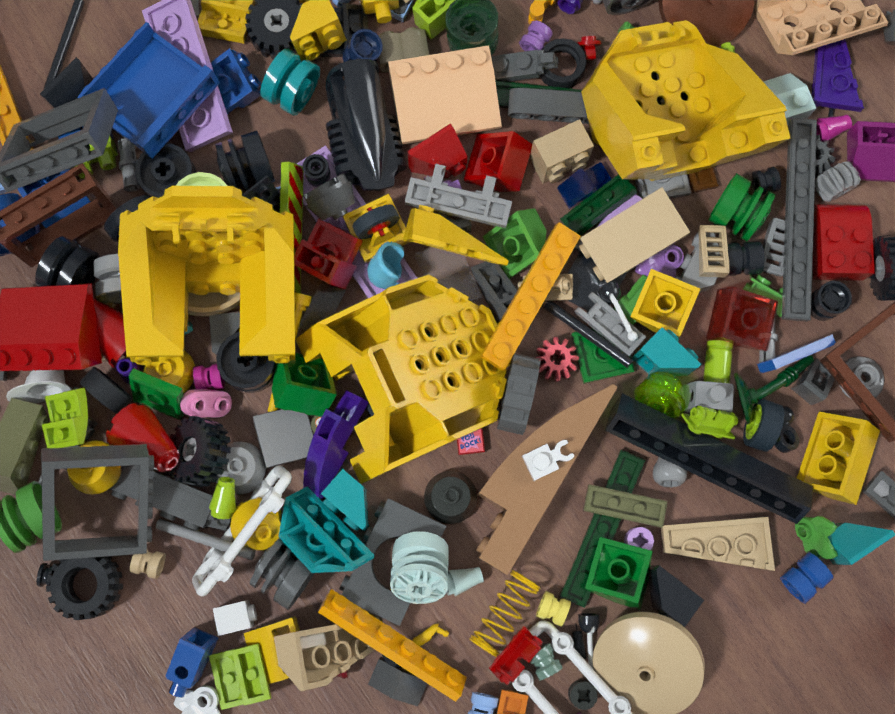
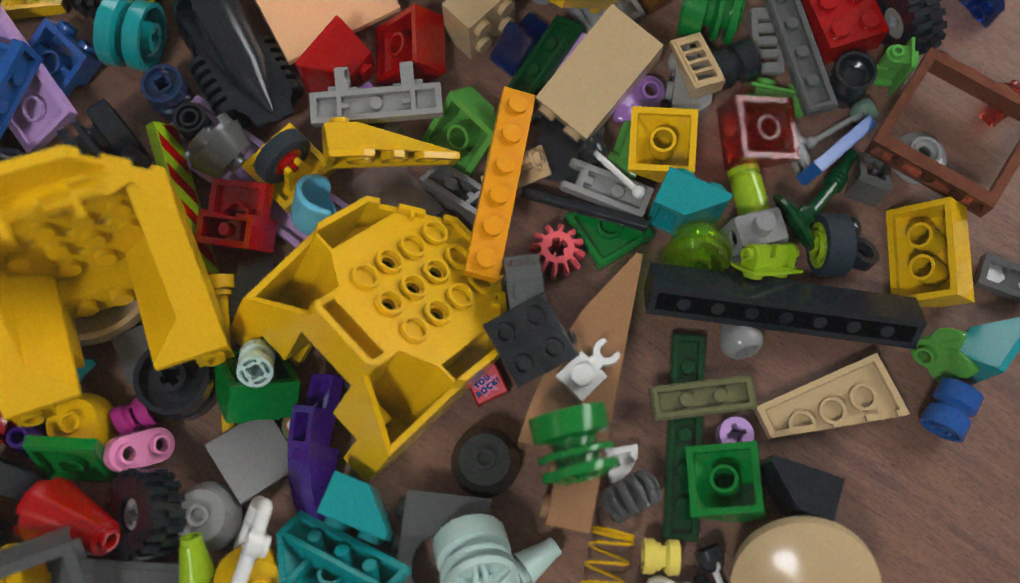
camera: 15 degrees left, 5 degrees down
none -> dark blue wheel [141,64,195,121]
none -> light aqua wheel [236,339,276,388]
none -> black hinge [483,292,579,388]
none -> green wheel [528,402,621,486]
none -> dark grey gear [600,469,663,523]
none -> white tile [604,444,638,484]
none -> hinge [806,97,878,149]
none -> bright green hinge [872,37,919,96]

